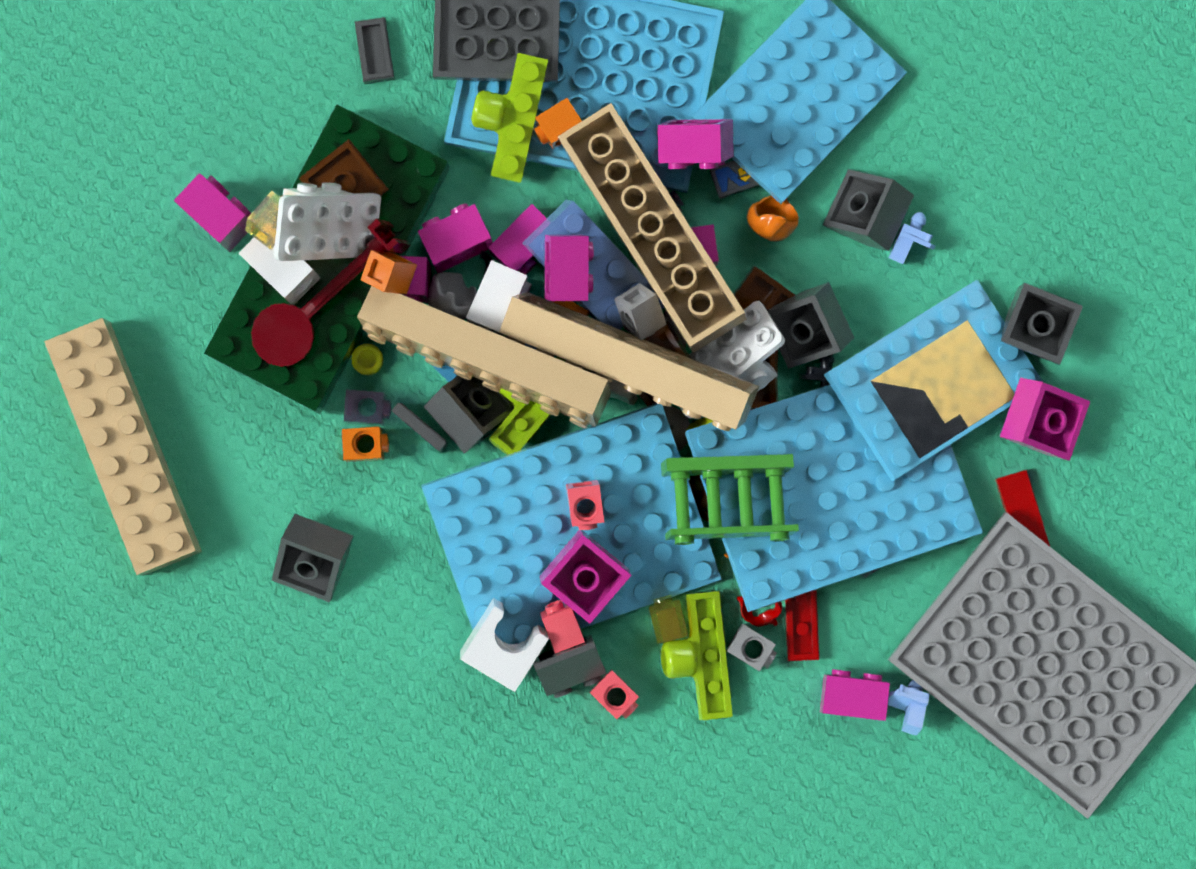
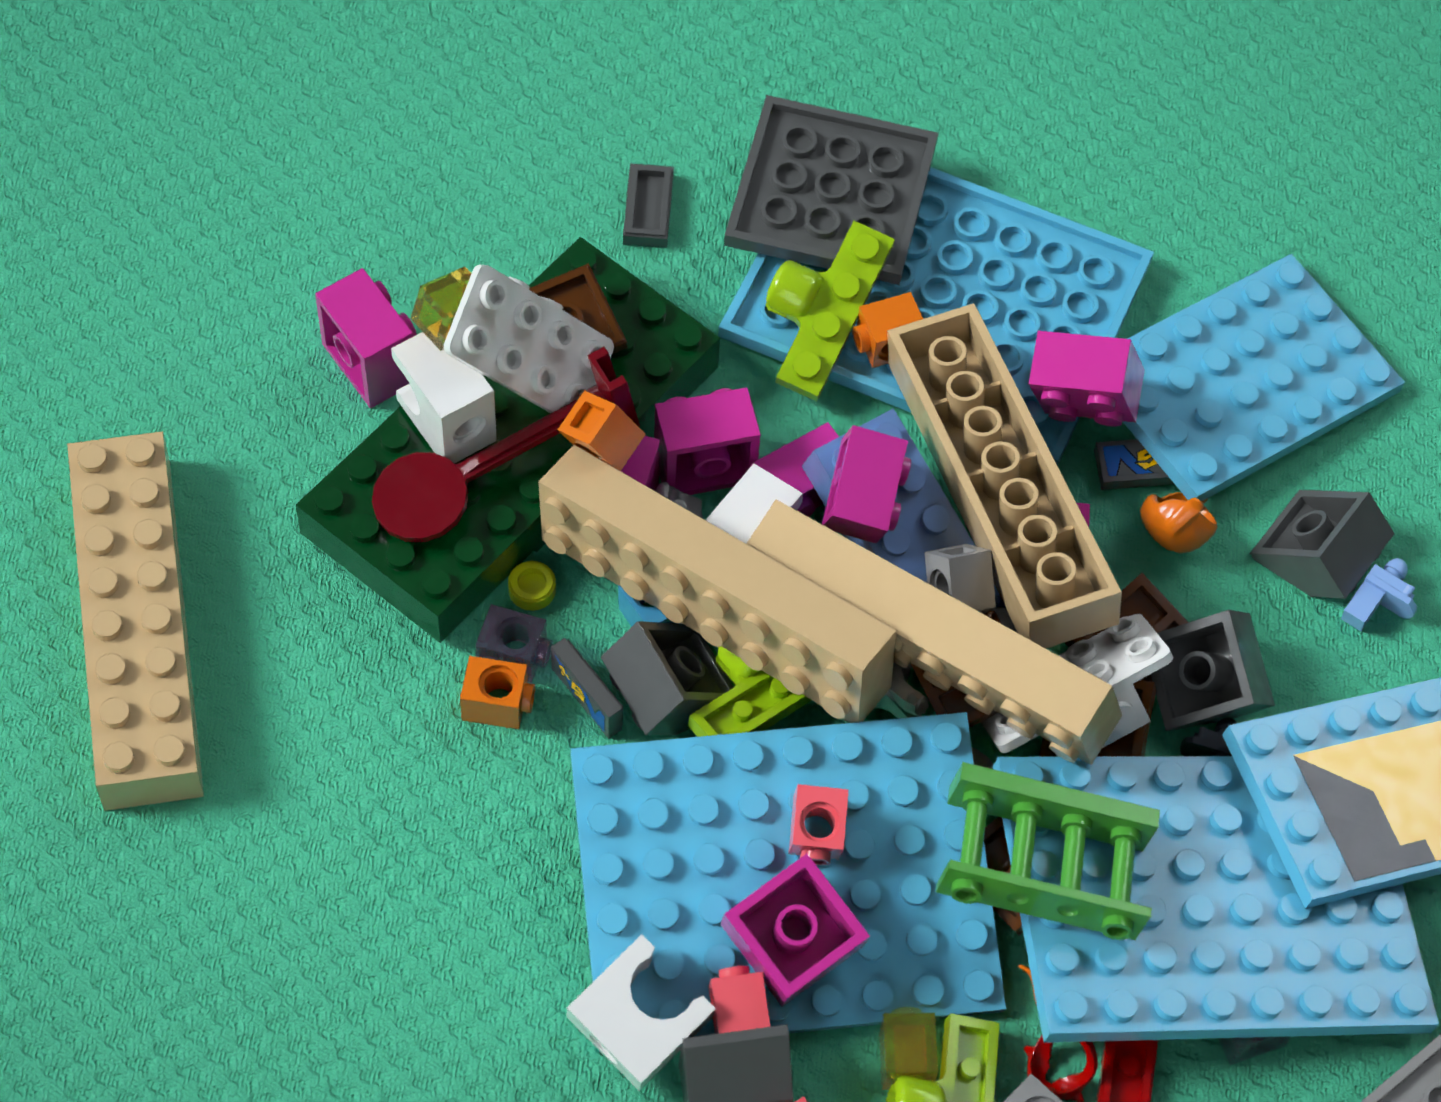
camera: 10 degrees right, 25 degrees down
dark grey slope [272,514,353,602] -> none

